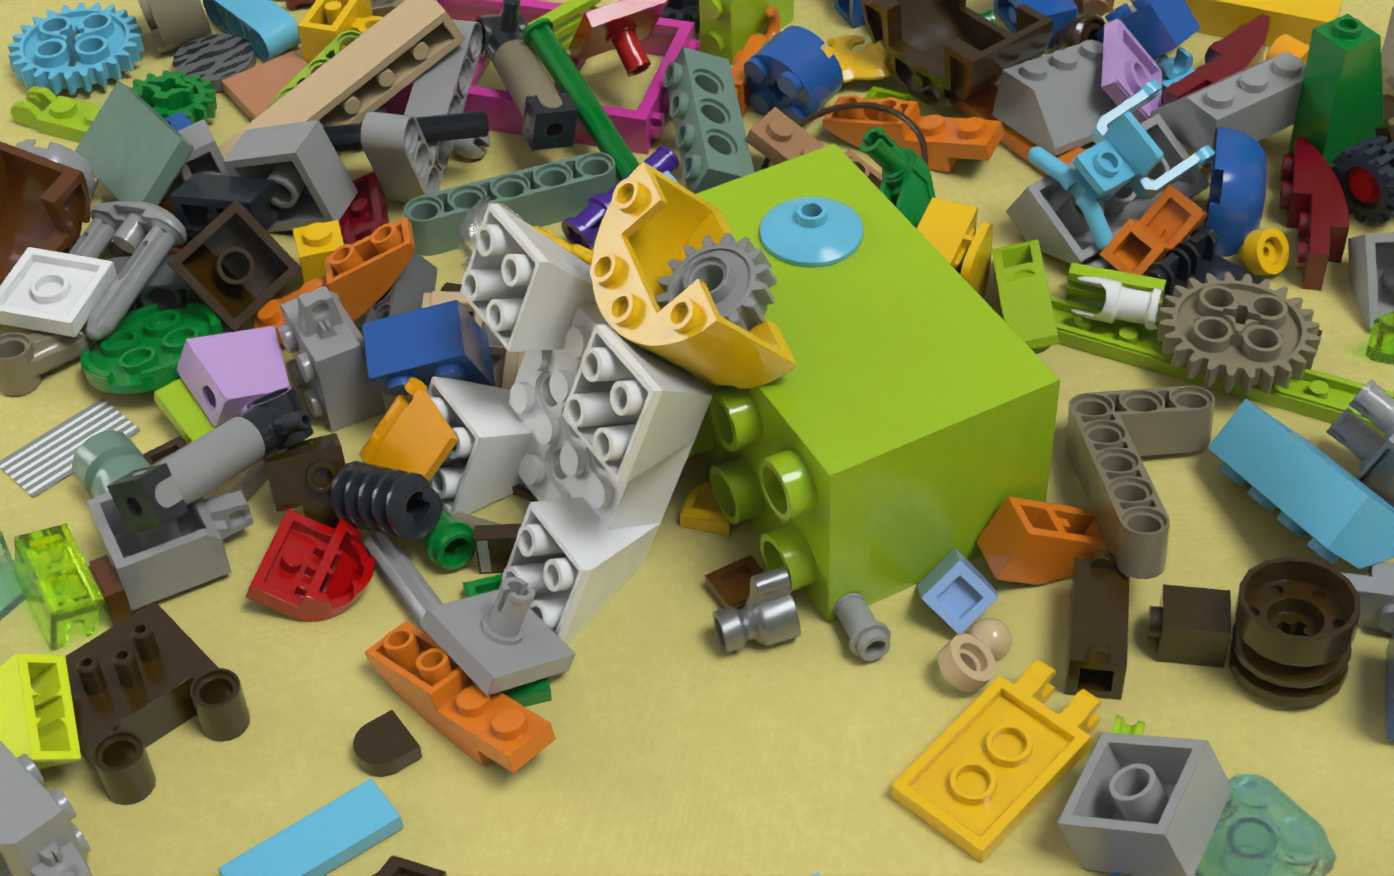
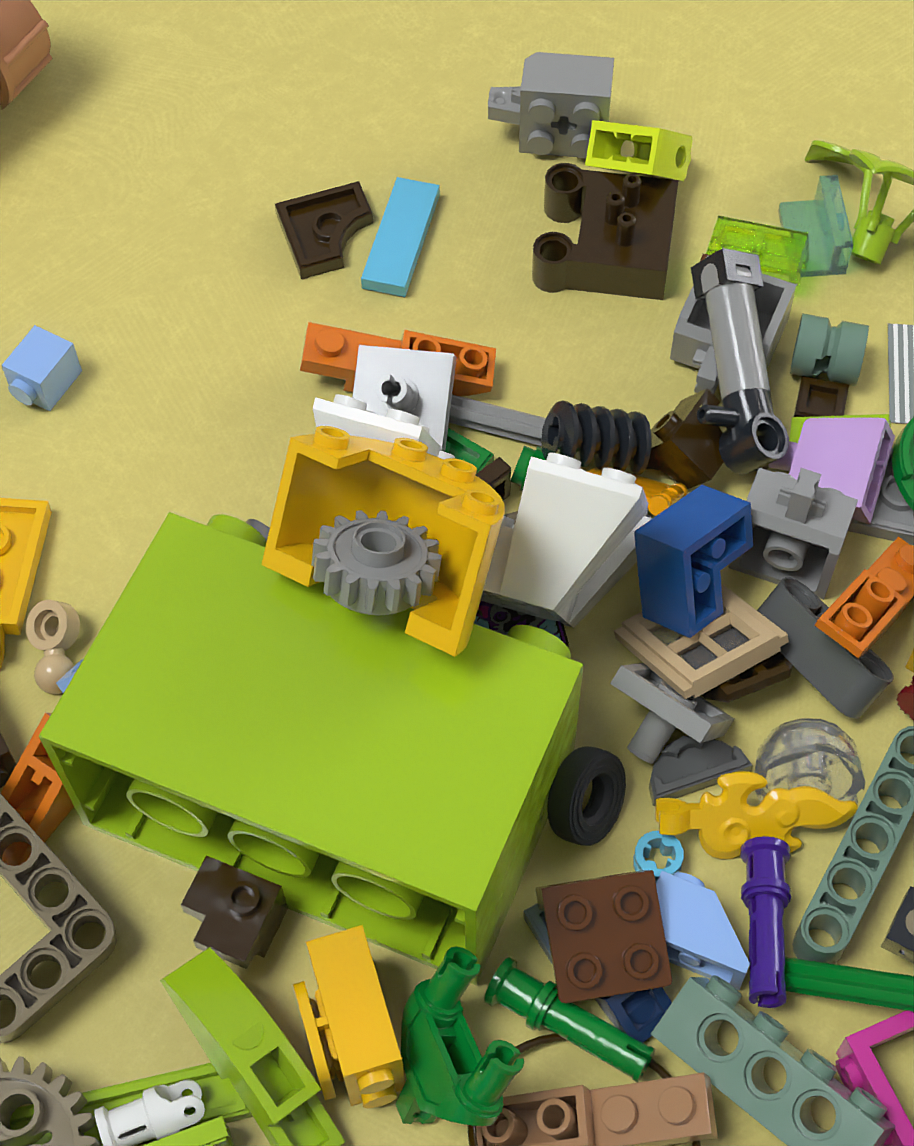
camera: 140 degrees right, 15 degrees up
red slope [245,509,375,622] -> none
dark brown tile [353,710,423,776] -> none
medium azure dish [760,196,863,268] -> none

